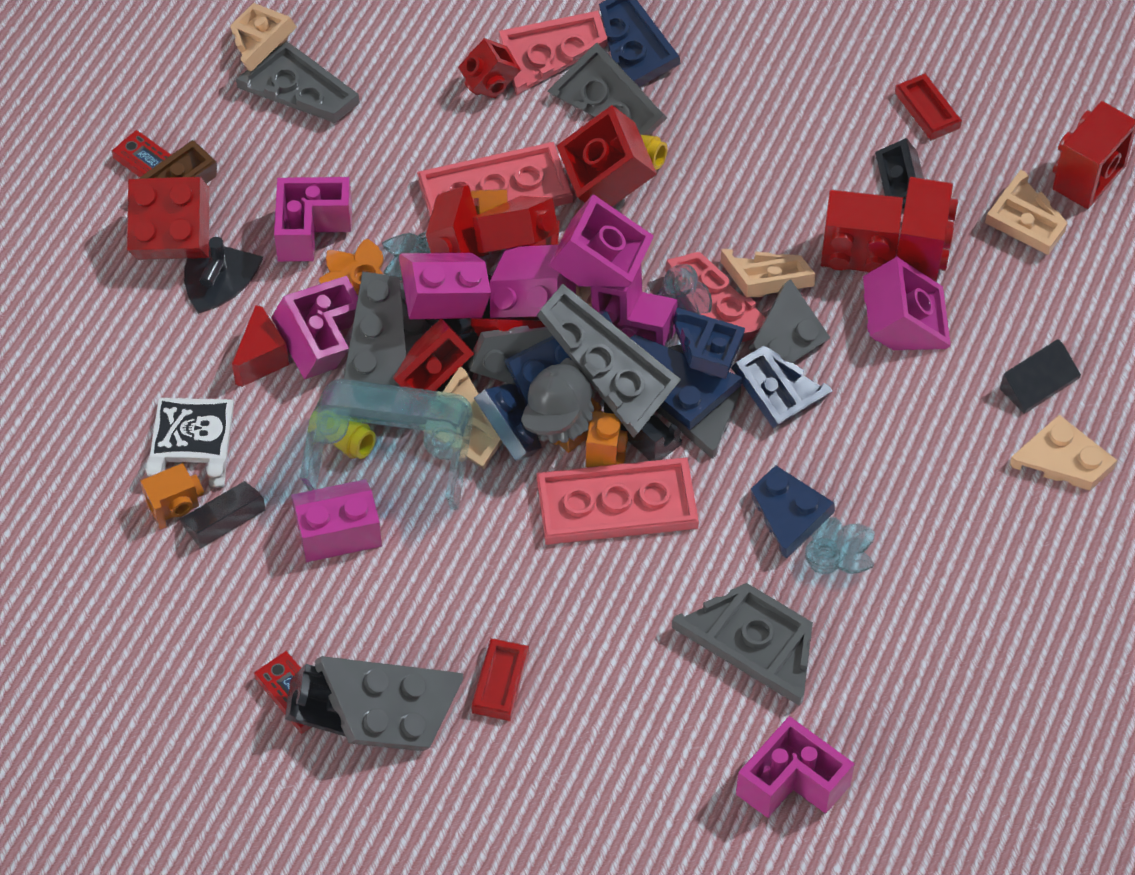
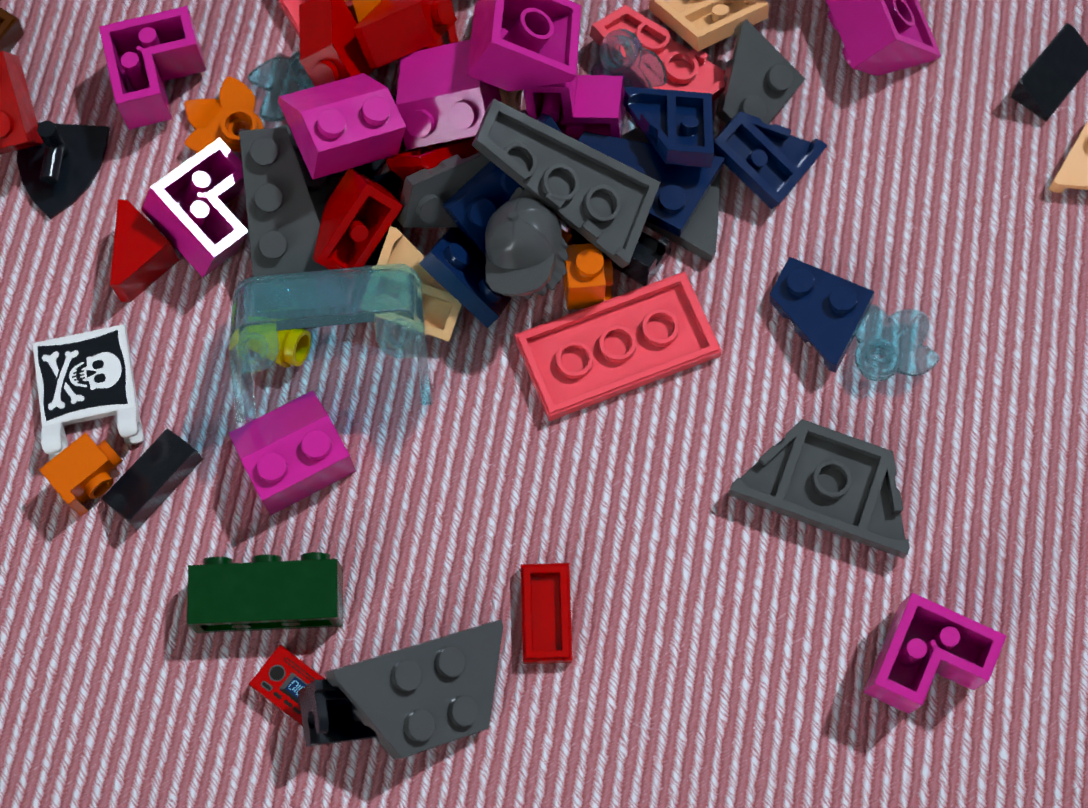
camera: 15 degrees left, 15 degrees up
none -> dark green brick [187,552,343,633]

